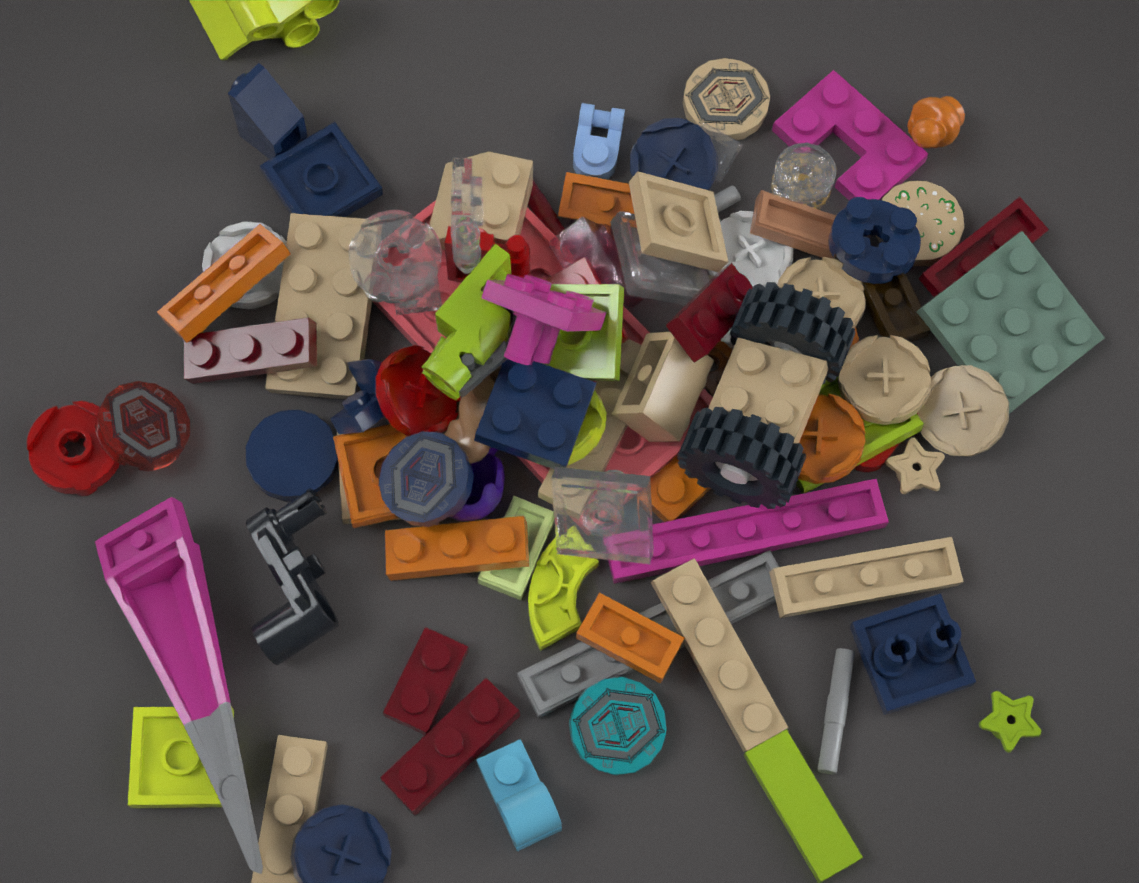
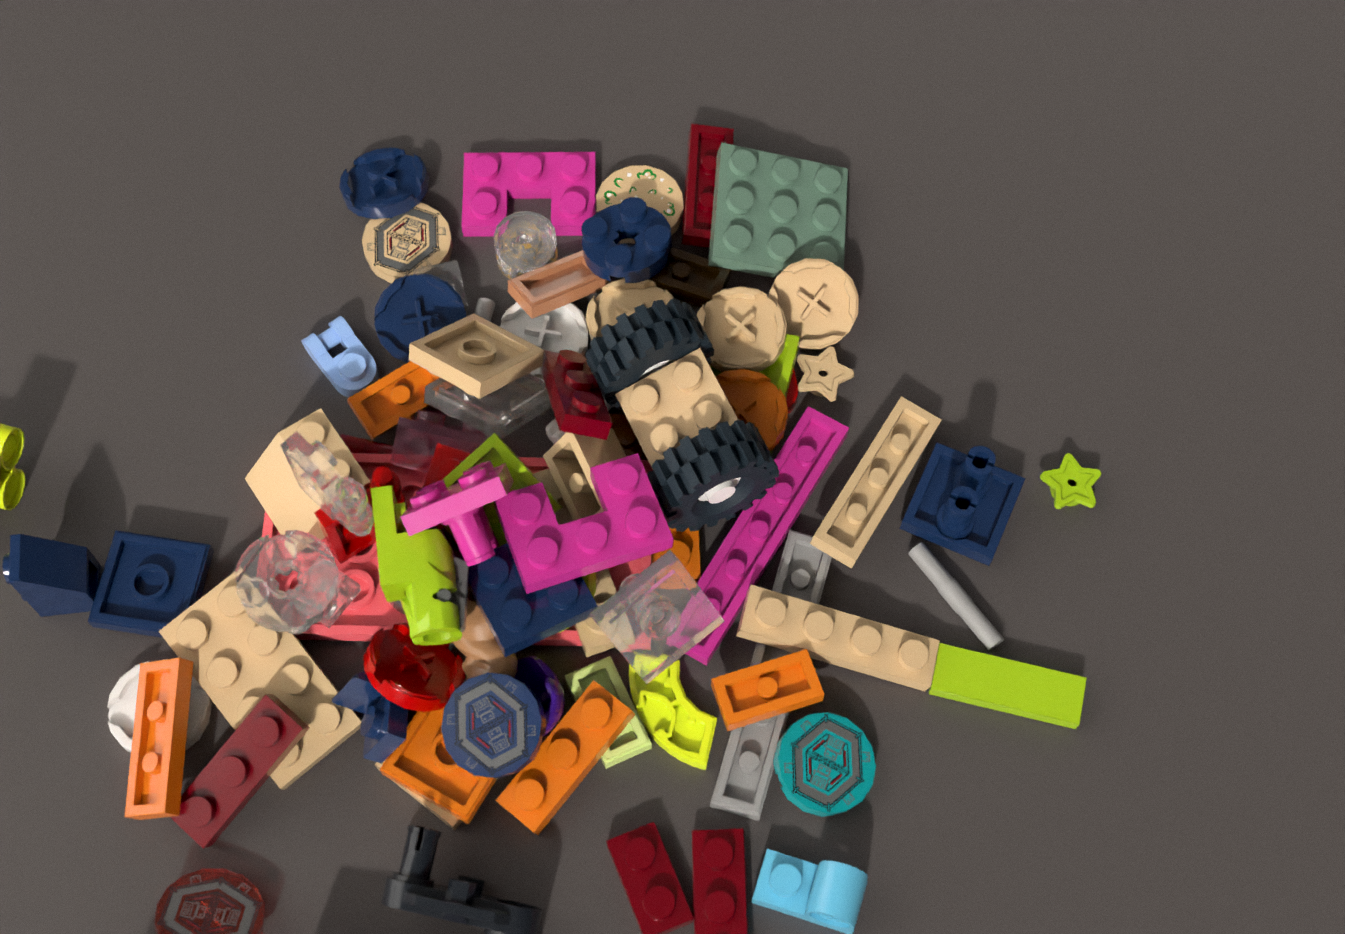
camera: 45 degrees left, 5 degrees down
dark blue tile [245,410,339,502] -> none
orange animal [907,96,965,149] -> none
none -> dark blue tile [339,148,429,219]
none -> dark pink plate [494,453,674,594]

